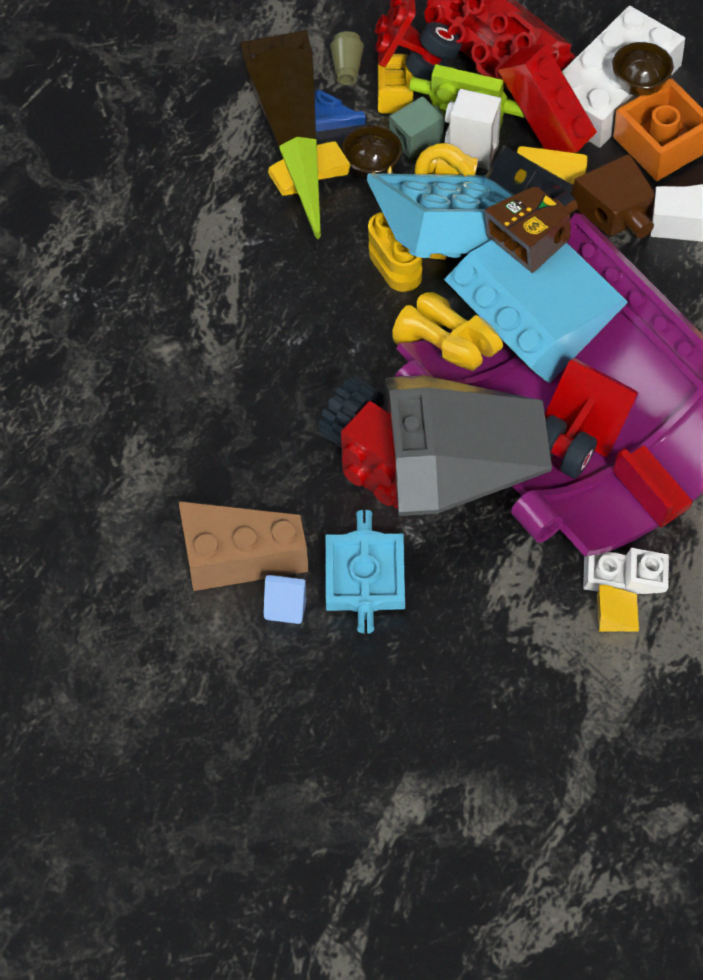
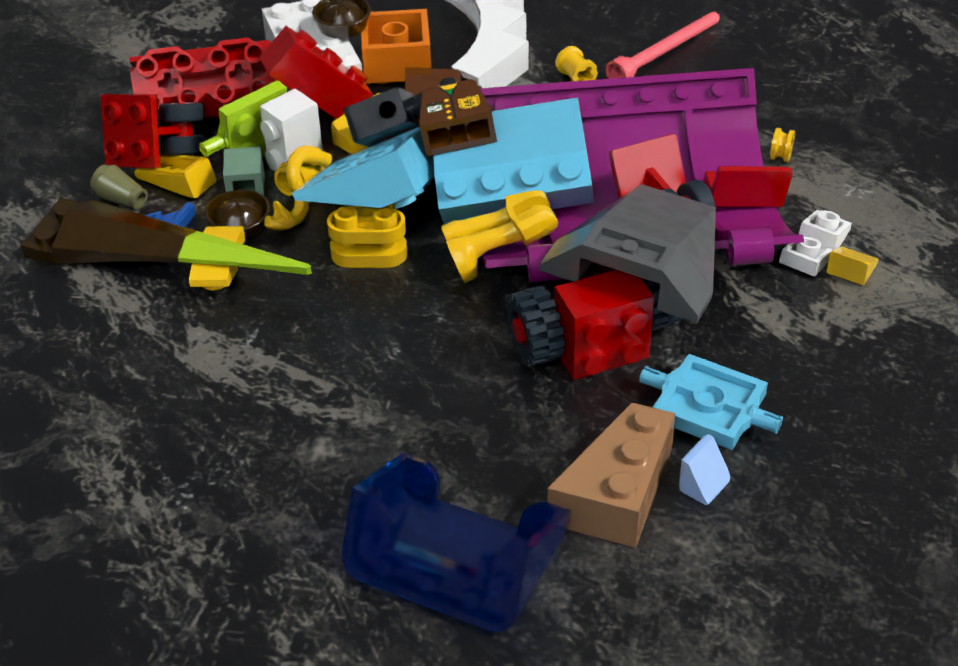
camera: 60 degrees left, 15 degrees down
none -> clear blue windscreen [342,452,570,632]

